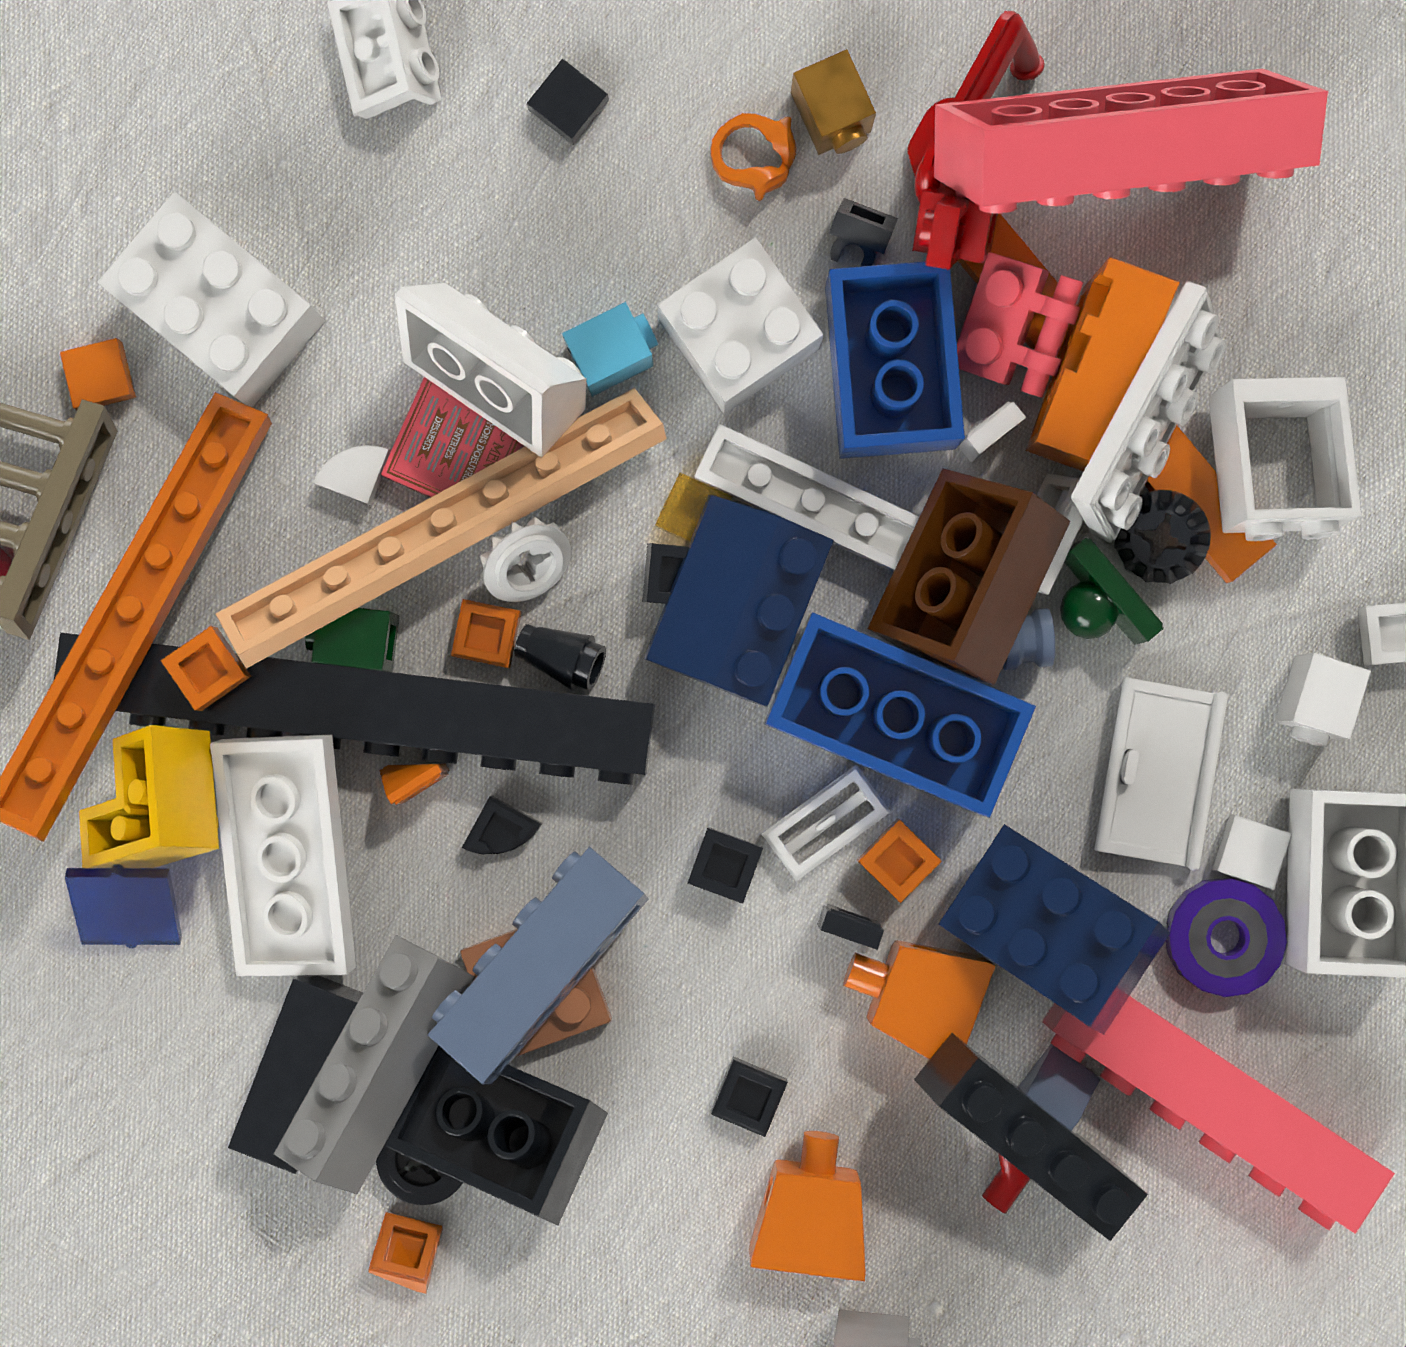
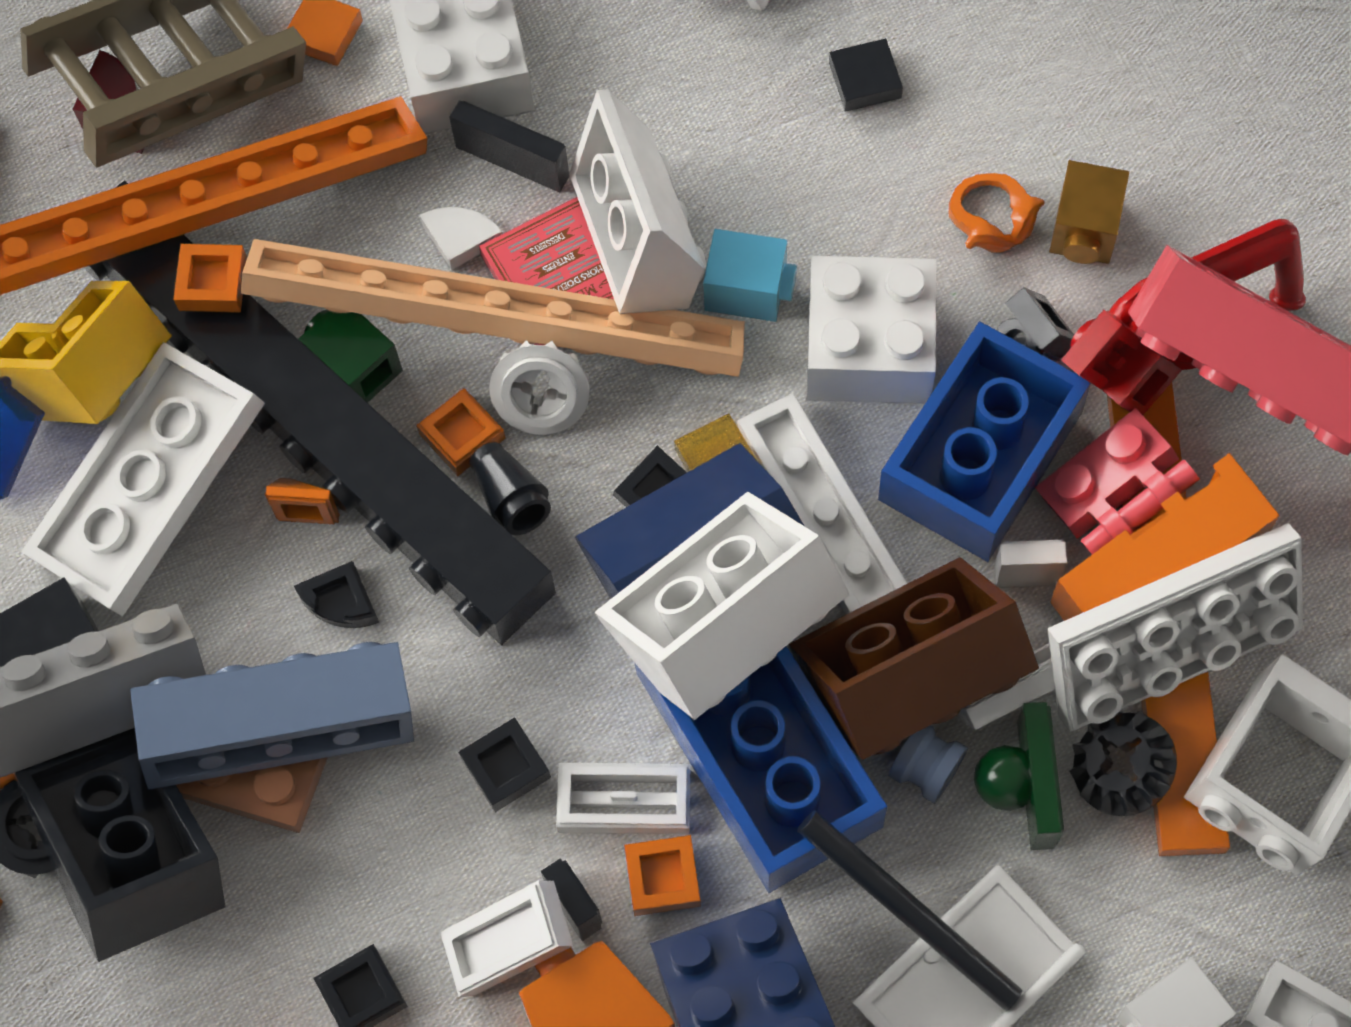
camera: 40 degrees right, 20 degrees down
none -> white tile [441,881,573,997]
none -> black tile [449,100,570,193]
none -> white slope [595,492,850,720]
none -> black bar [797,810,1022,1010]

